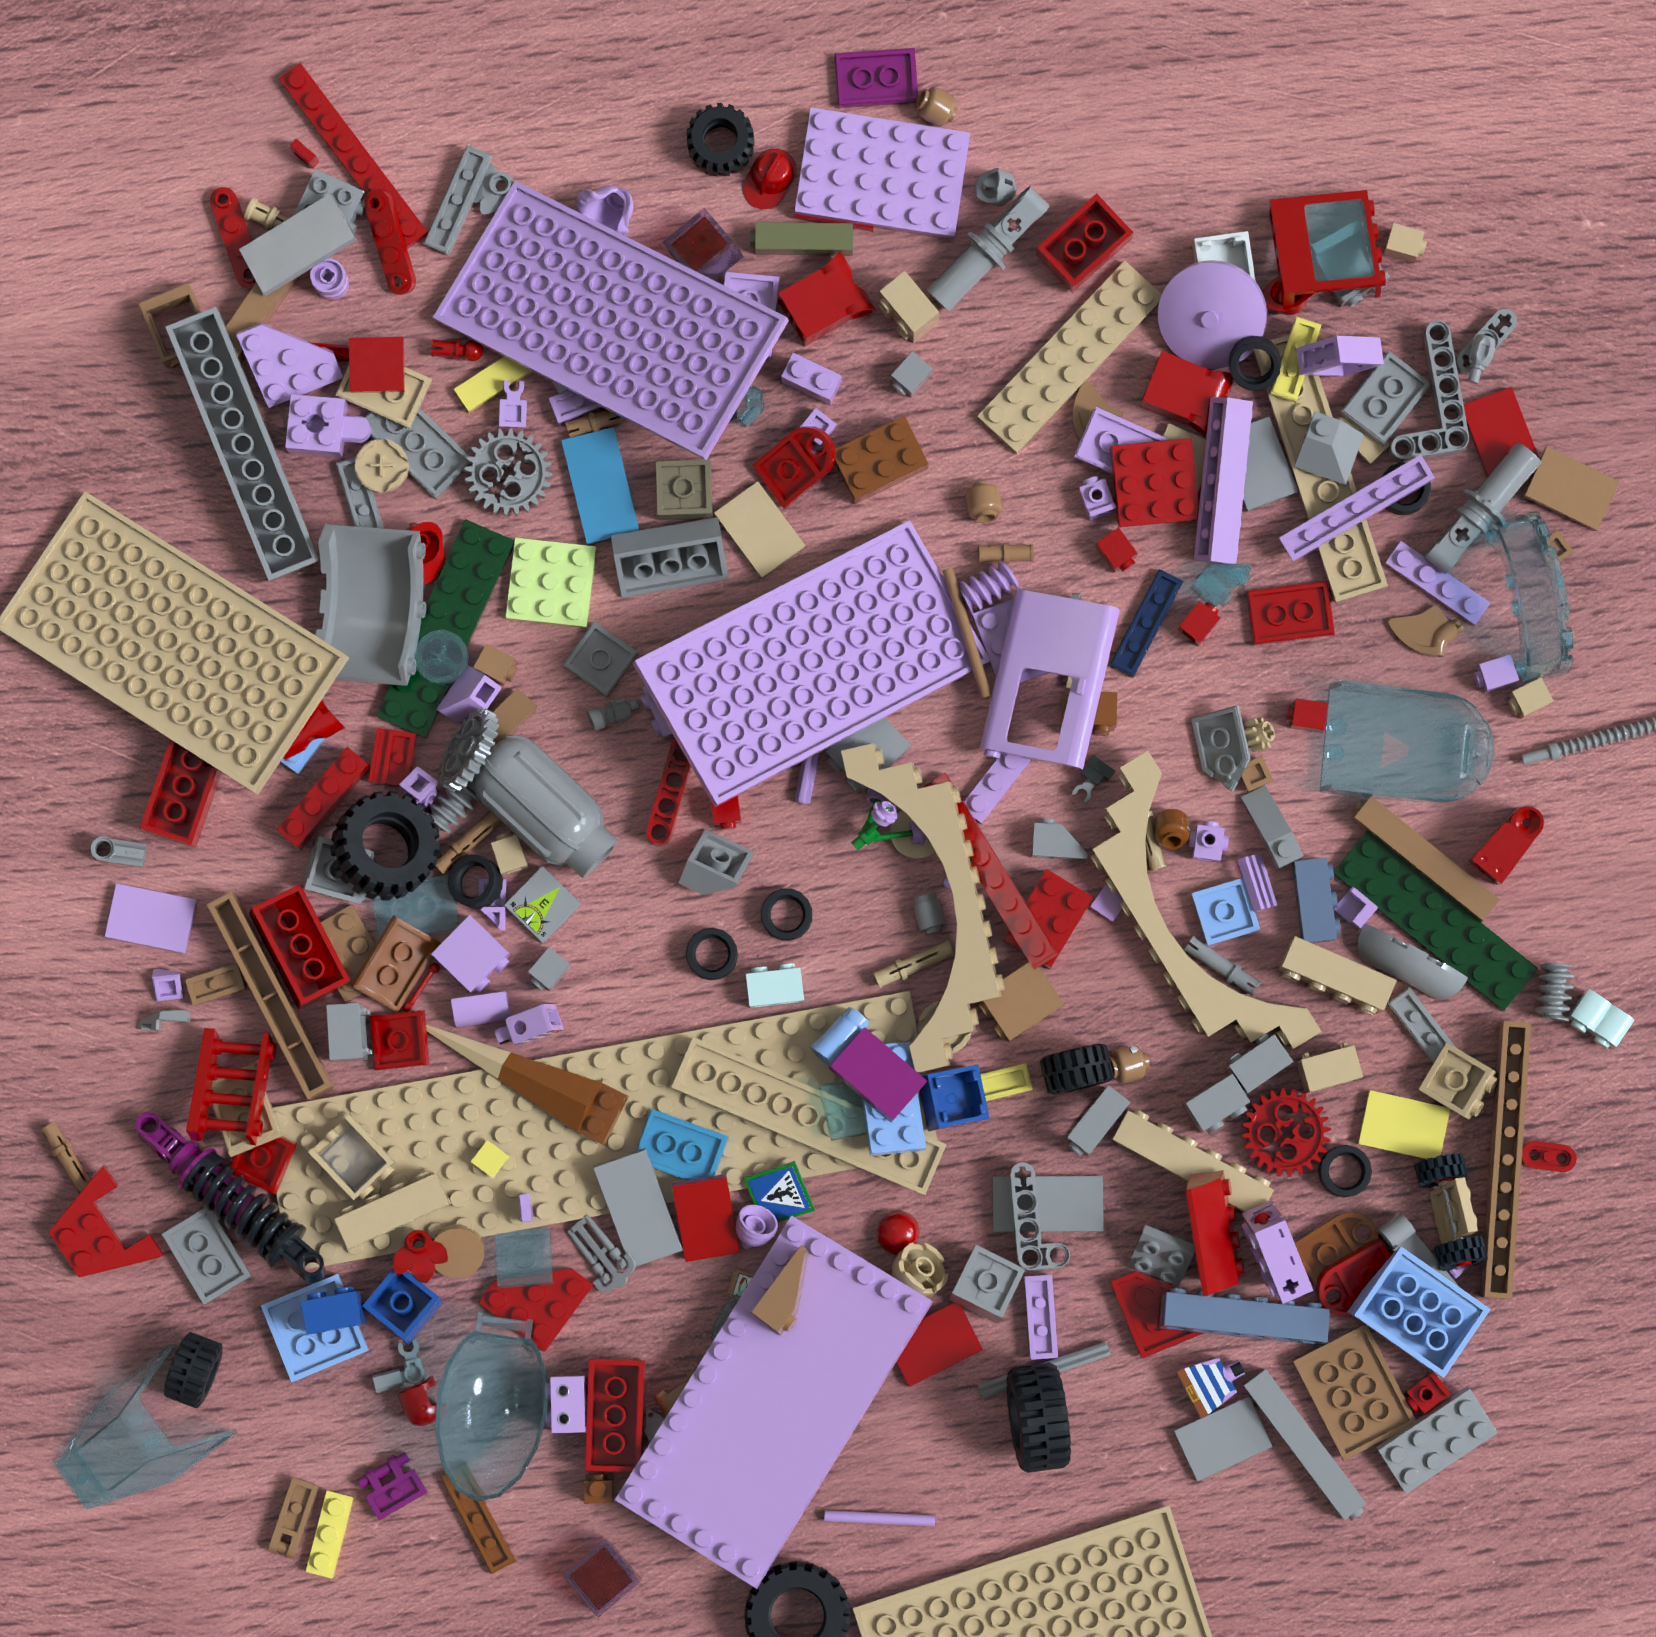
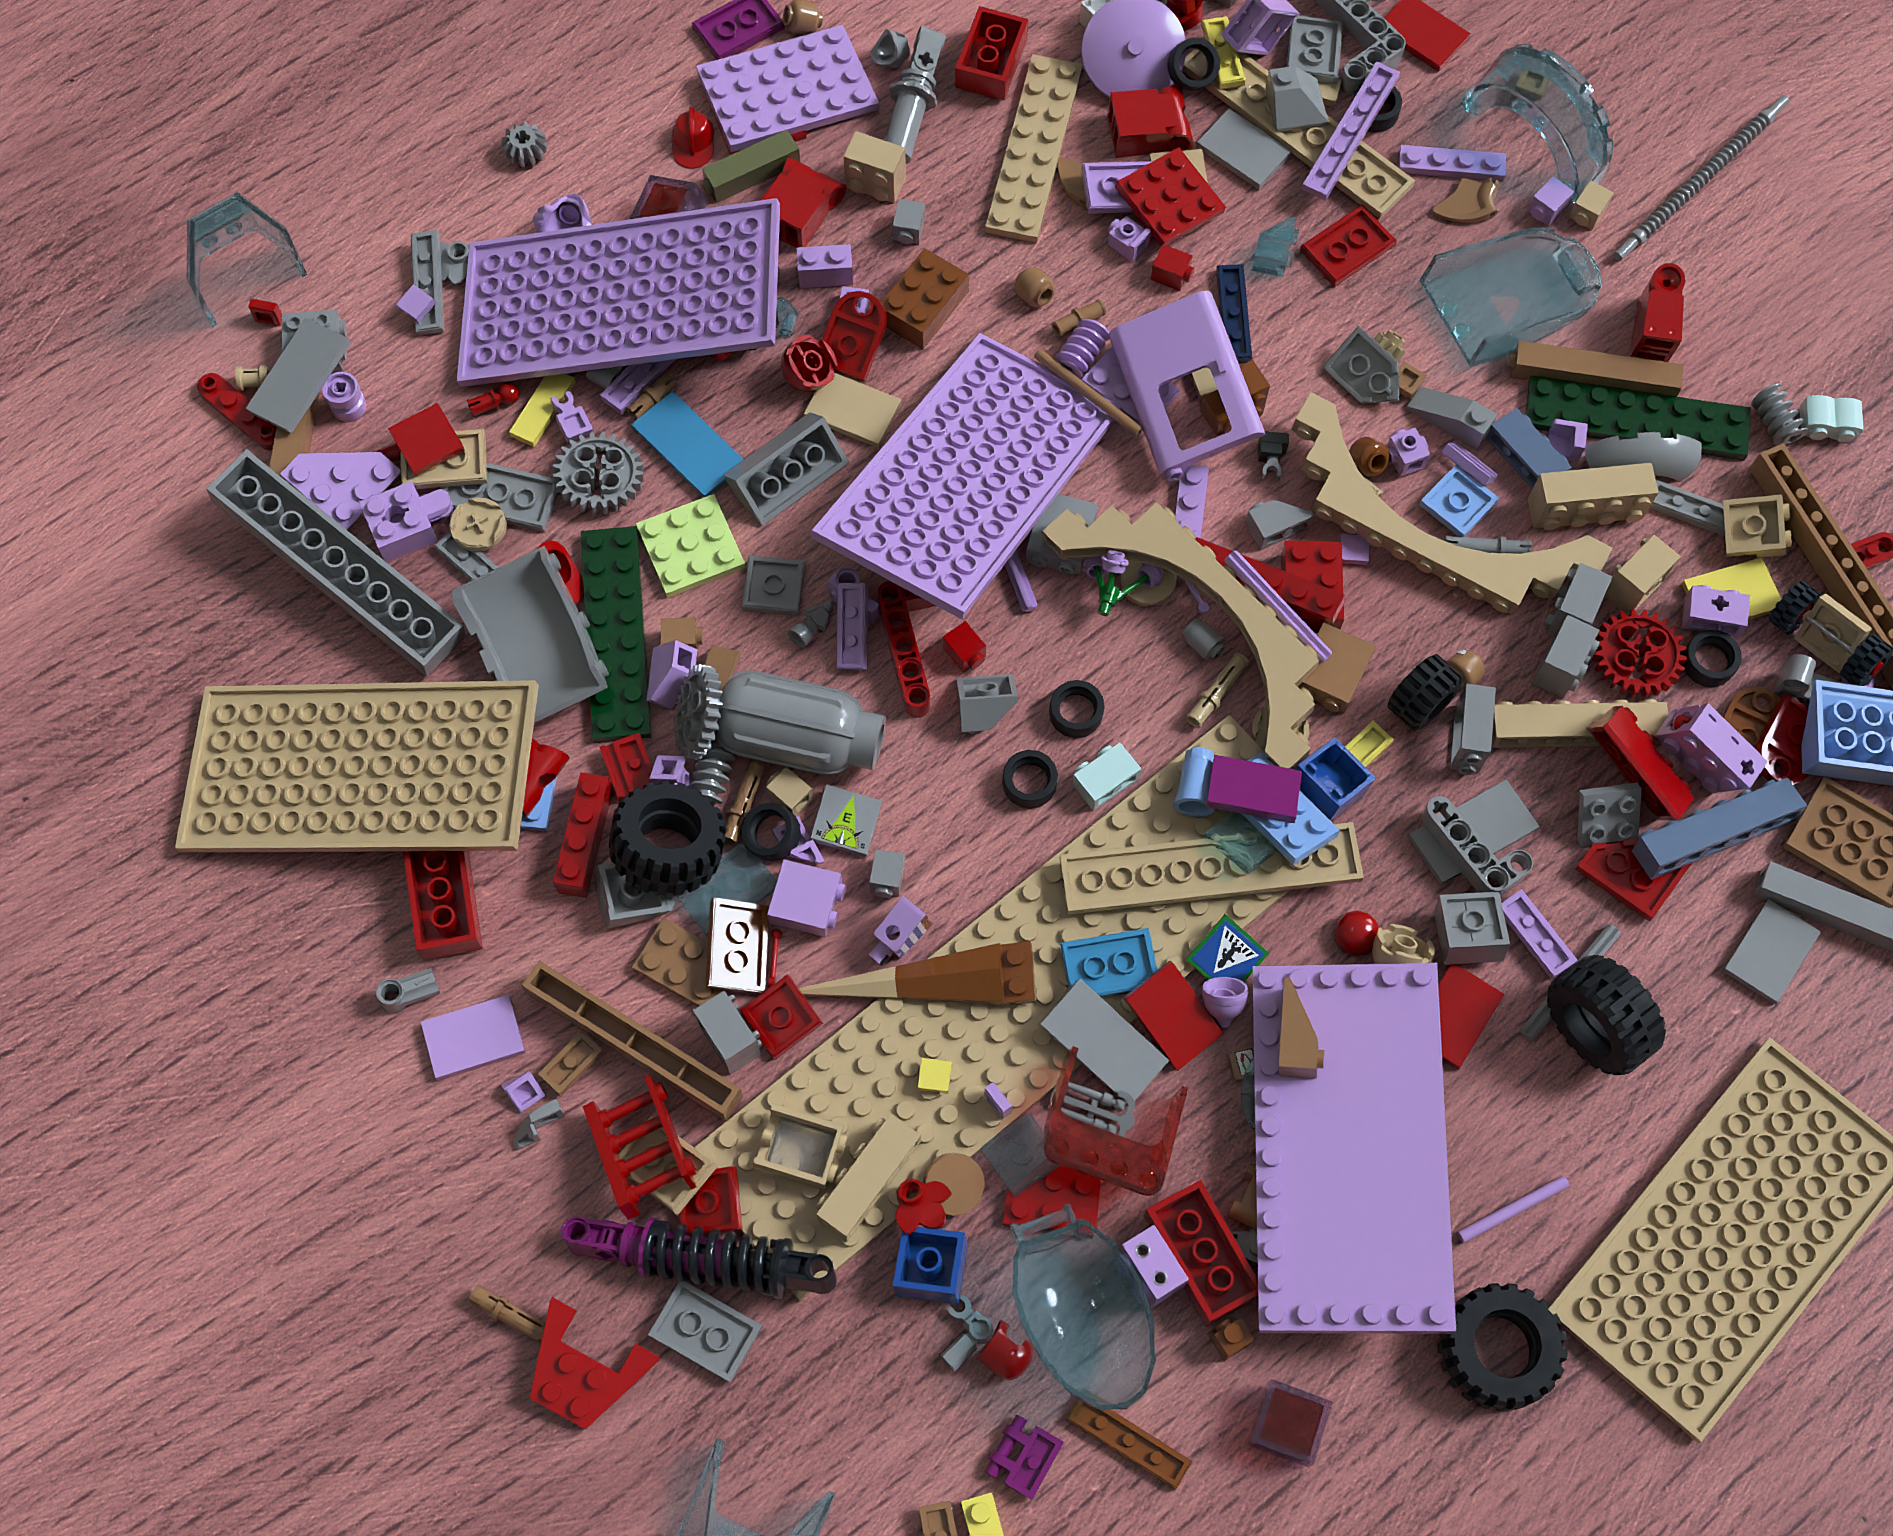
camera: 35 degrees left, 15 degrees down
medium nougat window [139,283,202,368] -> none
black tyre [164,1332,223,1409] -> none
red slope [249,884,351,1010] -> none
light blue plate [261,1274,369,1383] -> none
red plate [279,63,428,249] -> none
blue brick [301,1287,367,1335] -> none
red plate [364,189,416,295] -> none
clear light blue tile [414,630,469,685] -> none
lavender brick [451,991,511,1028] -> none
dark tan container [656,459,713,520] -> none
black tyre [686,103,755,177] -> none
torso [1175,1357,1245,1419] -> none
red brick [1177,601,1221,647] -> none
lavender brick [1194,397,1253,564] -> none
red brick [1286,698,1328,733] -> none
light grey piece [1424,442,1542,574] -> none
medium nougat tile [1523,446,1620,531] -> none
none -> clear light blue windscreen [187,192,307,327]
none -> lavender tile [396,284,436,323]
none -> light grey gear [501,121,547,169]
none -> red cylinder [781,334,837,392]
none -> lavender tile [837,583,868,670]
none -> clear red windscreen [1043,1046,1188,1196]
none -> lavender axle [1224,550,1332,663]
none -> lavender brick [1682,585,1750,638]

